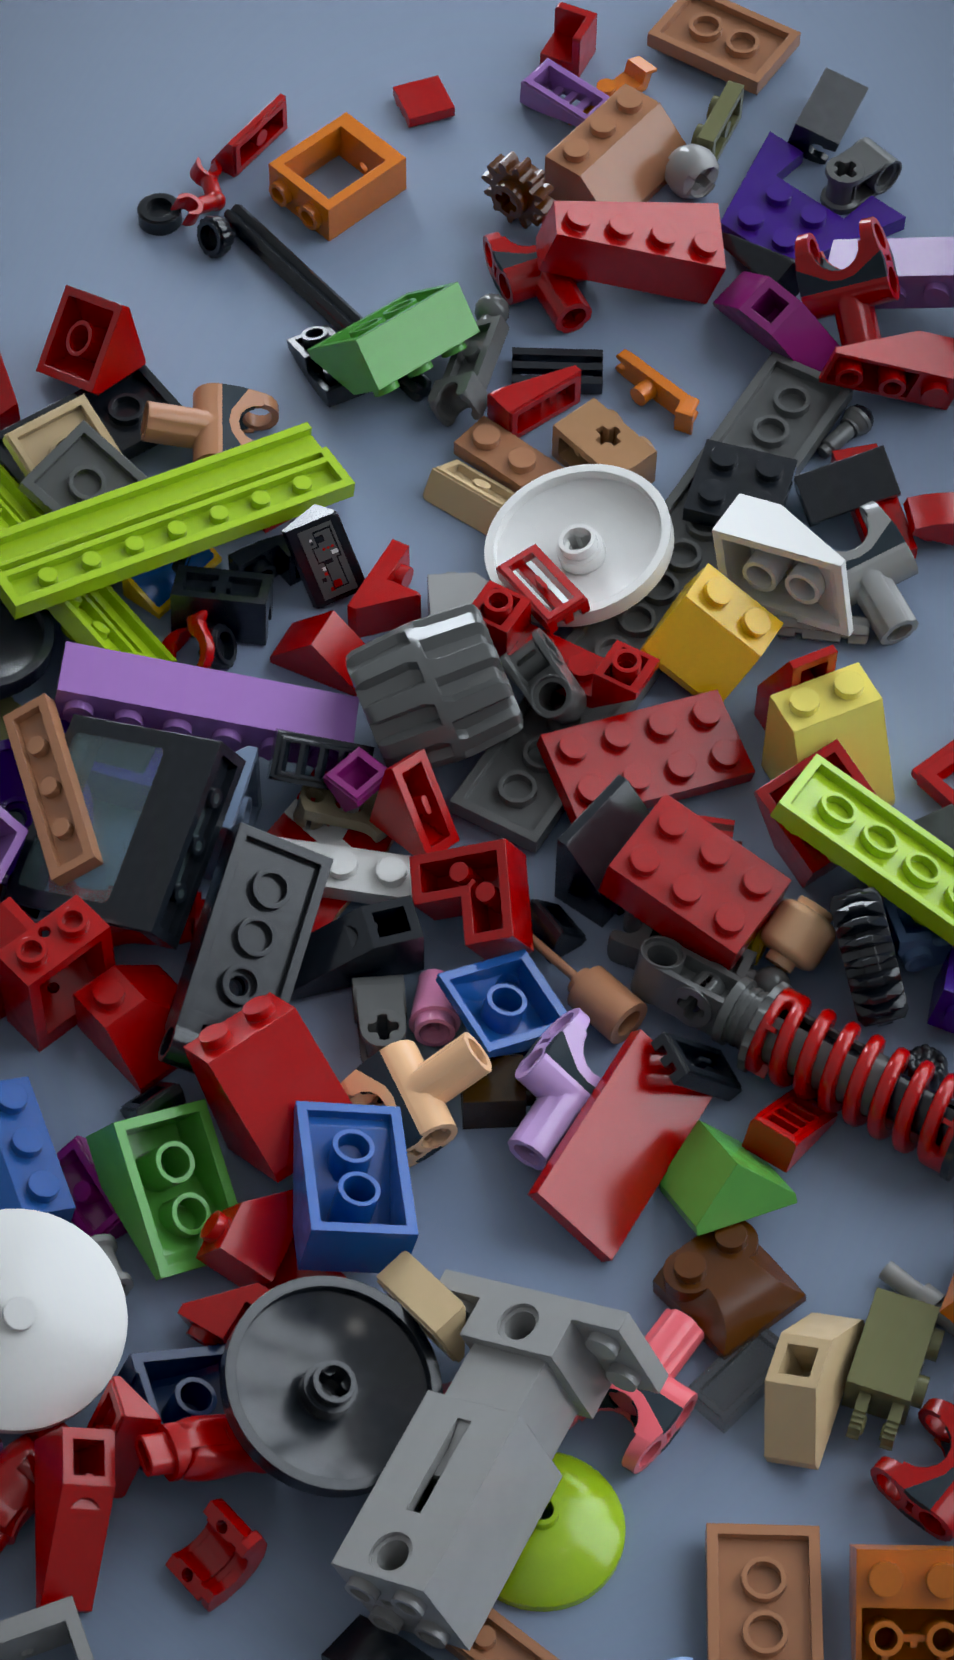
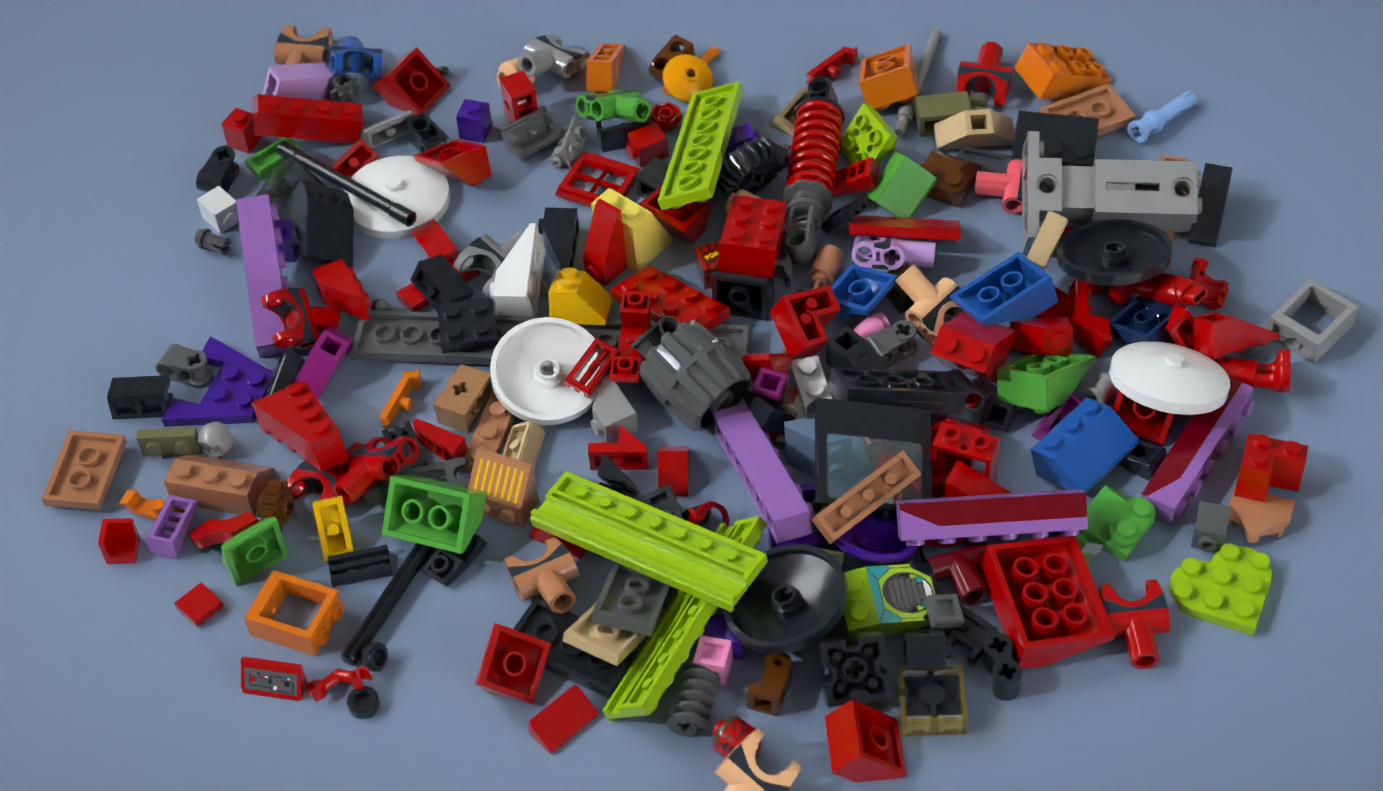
camera: 110 degrees left, 5 degrees down
none -> red tile [187,511,259,549]
none -> bright green slope [221,517,289,586]
none -> yellow slope [312,496,354,561]
none -> black tile [327,544,393,587]
none -> red connector [333,436,419,505]
none -> nougat slope [468,448,539,527]
none -> black slope [538,207,580,270]
none -> lime plate [839,103,898,167]
none -> black slope [1012,110,1099,166]

